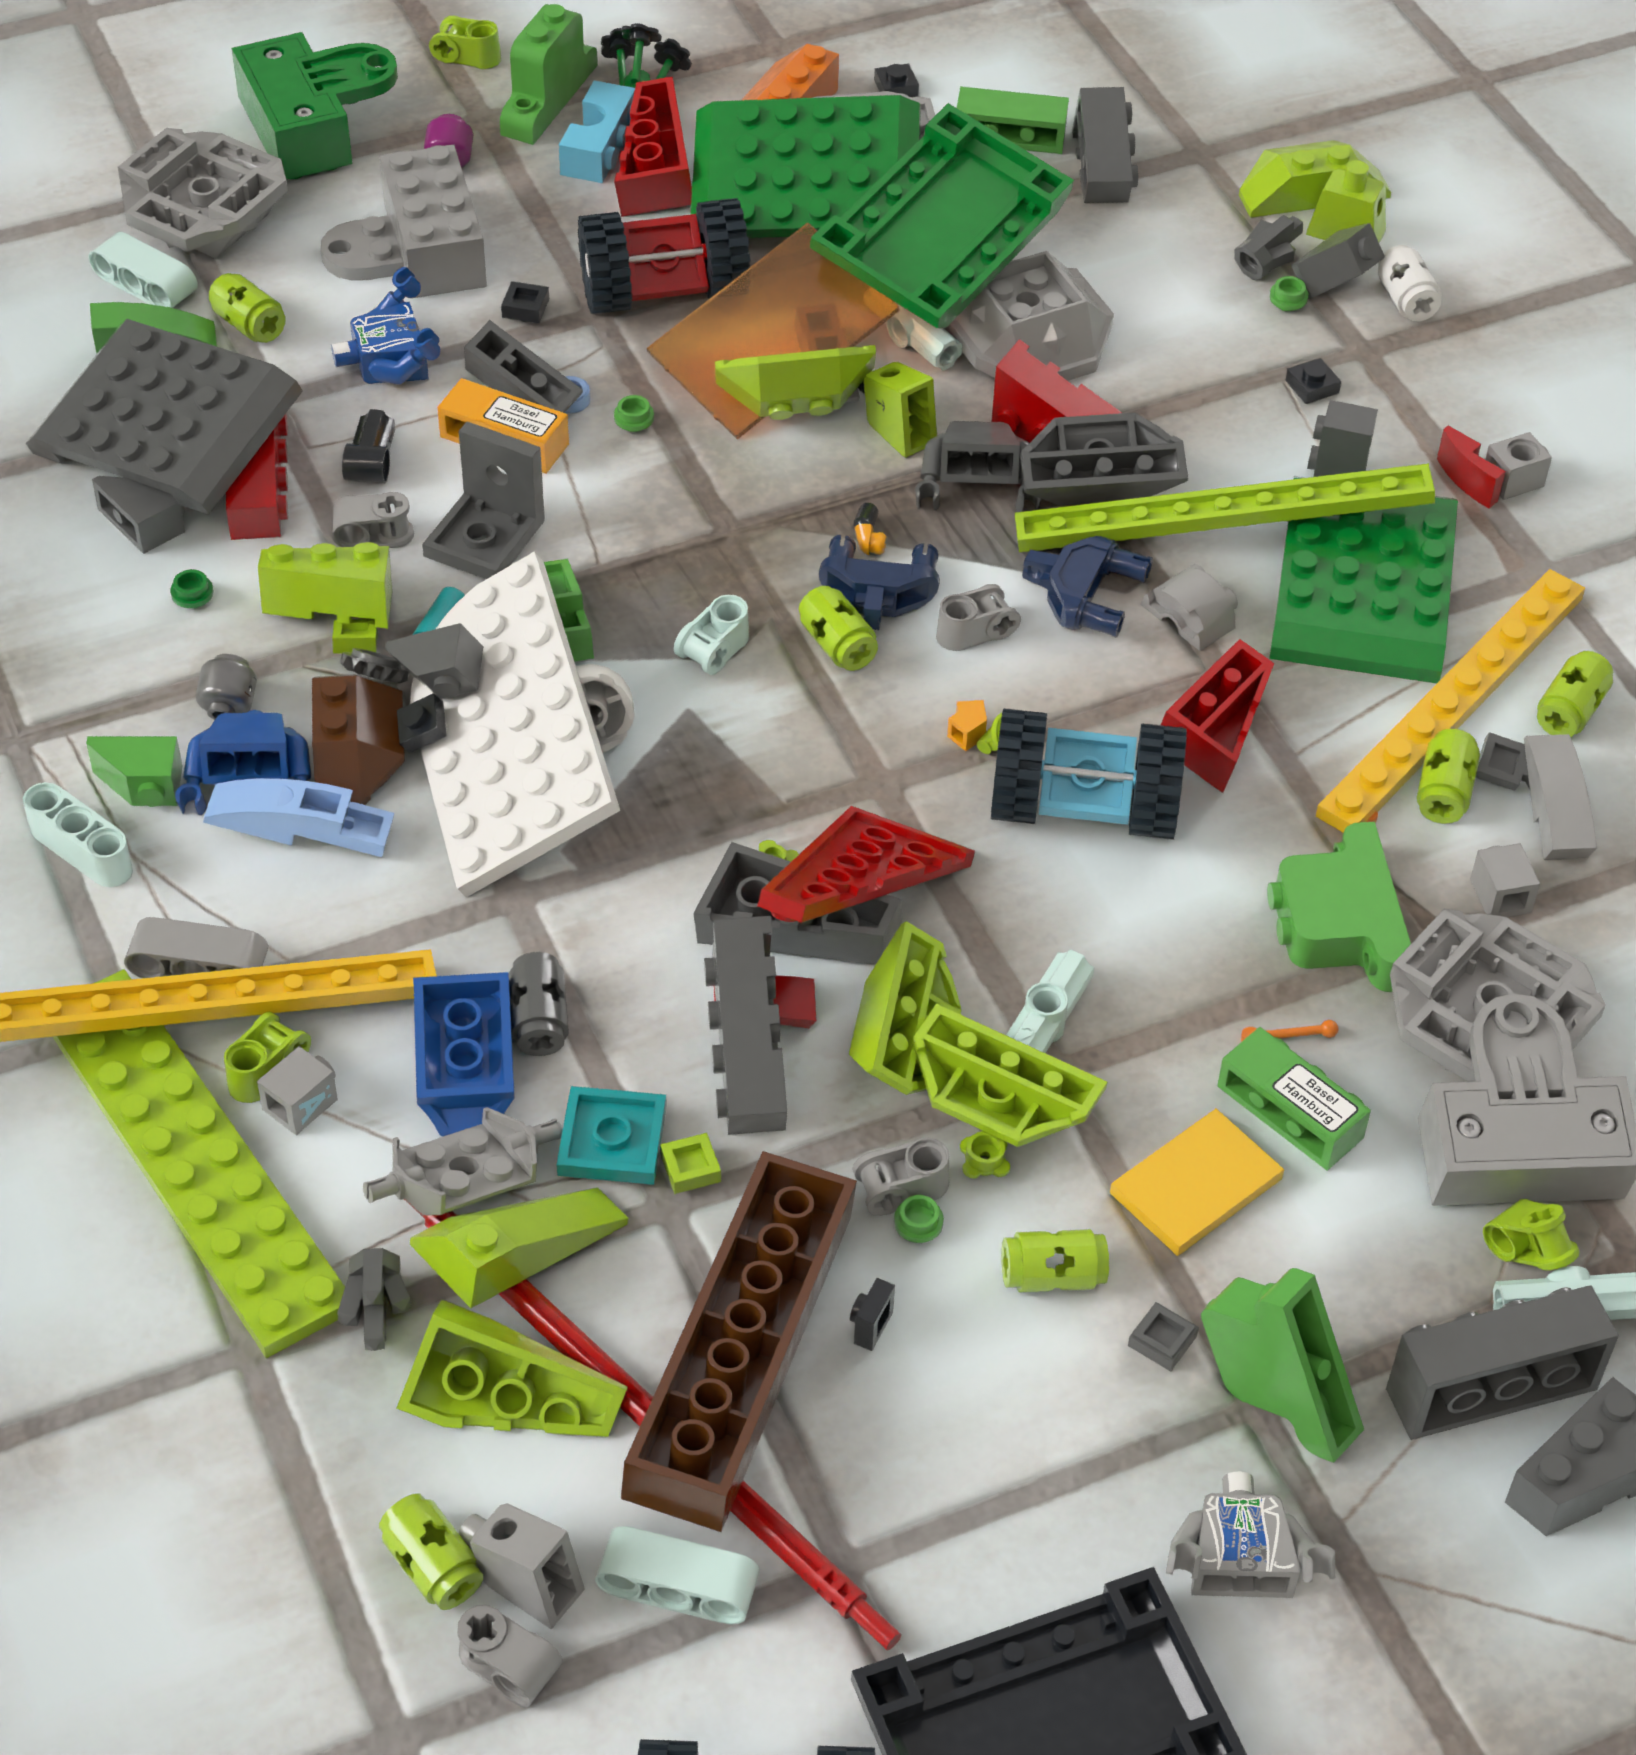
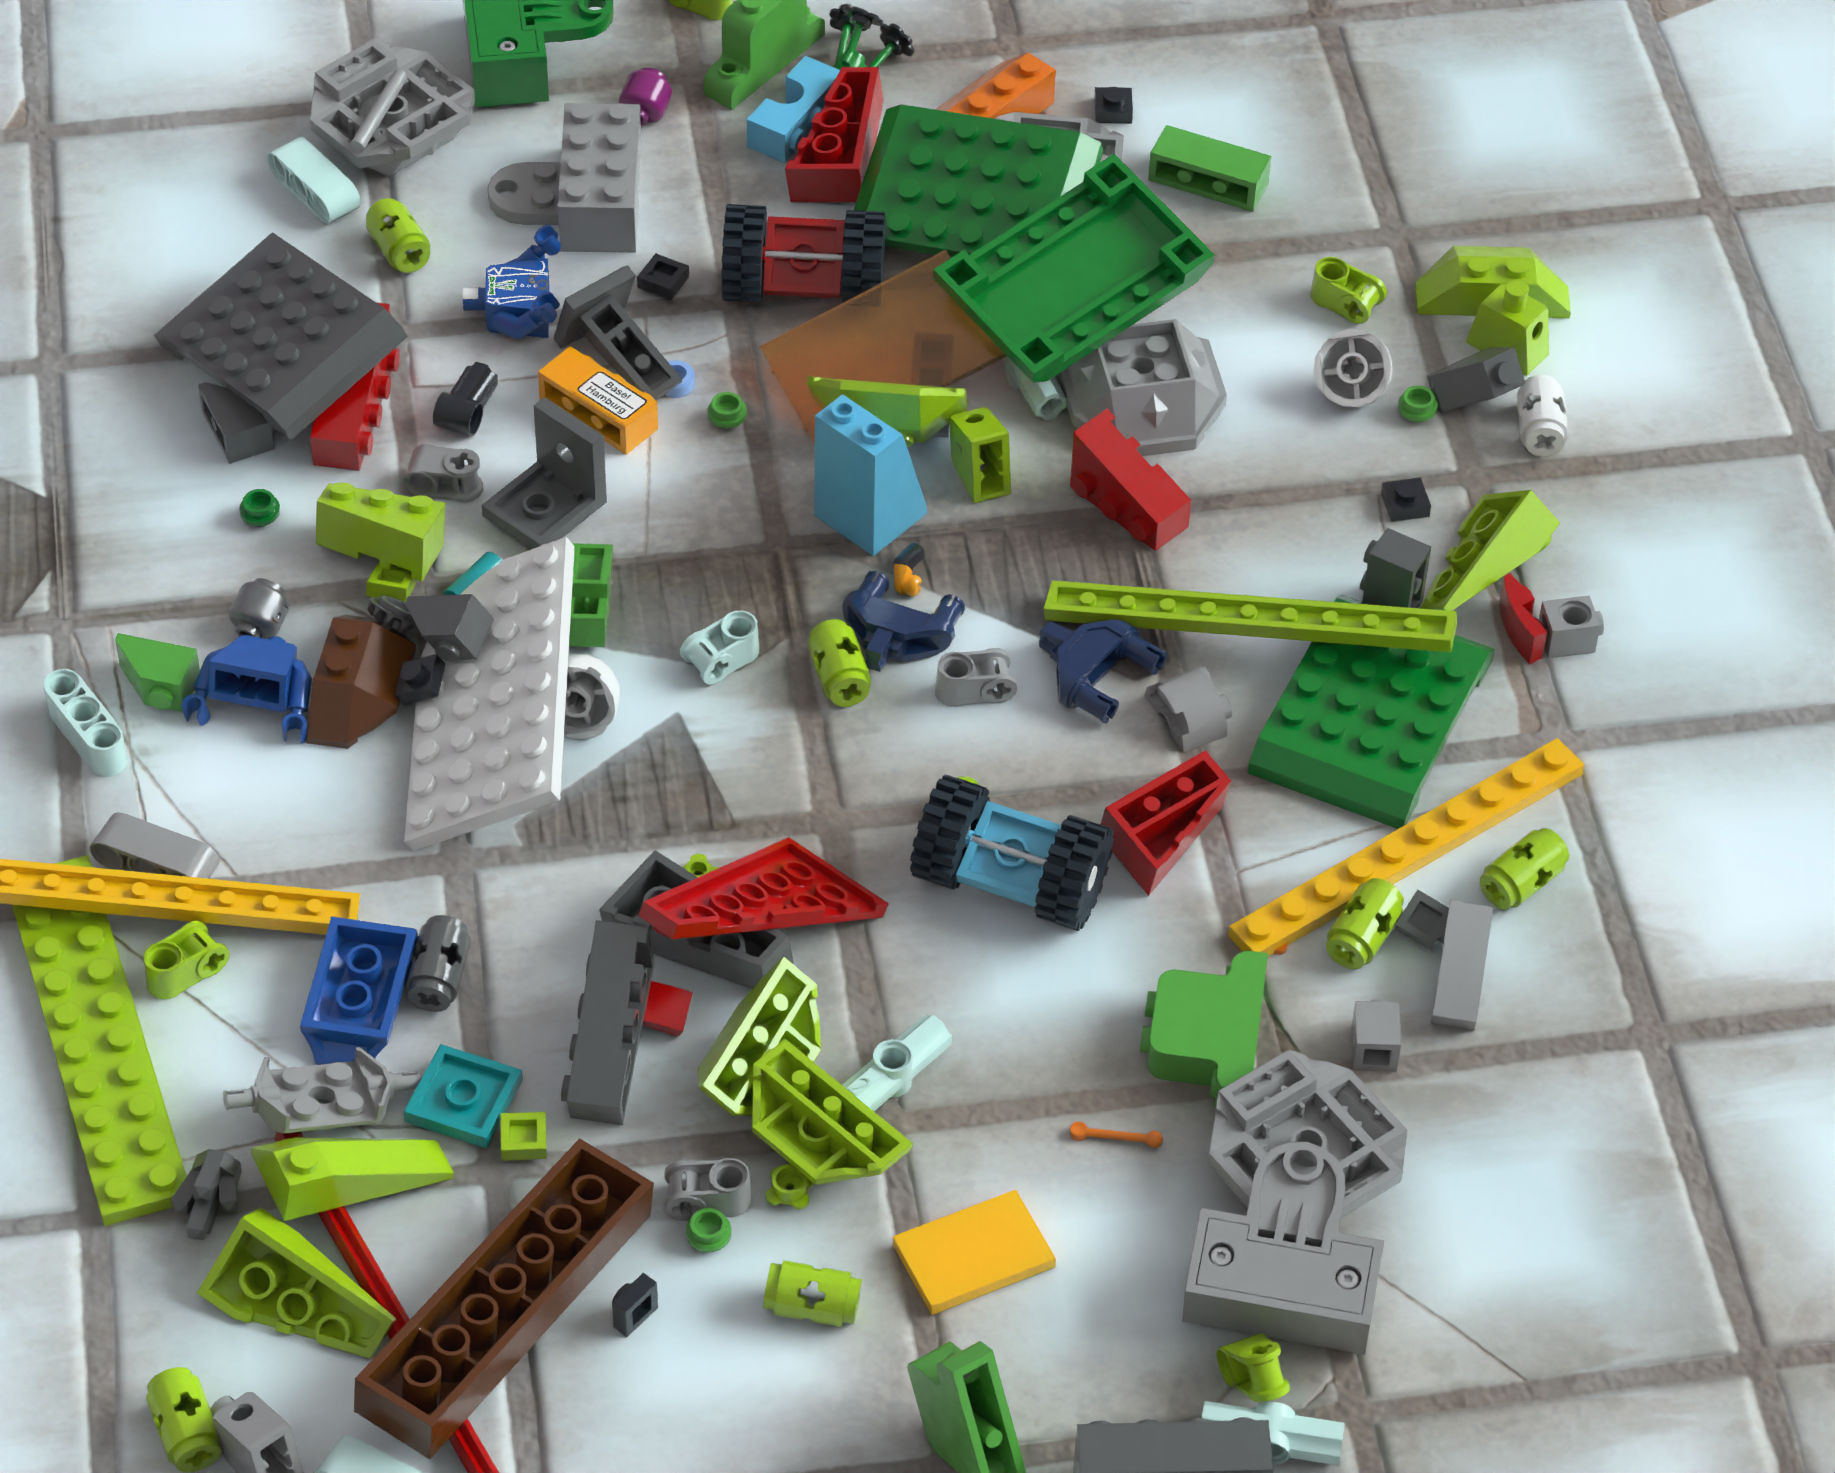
camera: 15 degrees right, 0 degrees up
bright green slope [90,302,217,353] -> none
light blue slope [203,778,394,857] -> none
light grey brick [257,1046,338,1135] -> none
dark grey torso [915,421,1042,512] -> none
light orange piece [947,700,987,751] -> none
dark grey wedge [1020,413,1188,506] -> none
dark grey wedge [1072,87,1138,203] -> none
dark grey tile [1128,1302,1199,1372] -> none
bright green brick [1217,1027,1371,1171] -> none
dark grey rock [1234,215,1303,280] -> none
none -> light grey bar [350,69,408,153]
none -> dark grey tile [553,265,636,349]
none -> medium azure slope [814,394,927,556]
none -> lime piece [1310,257,1387,324]
none -> white cylinder [1313,329,1393,408]
none -> lime wedge [1420,490,1560,611]

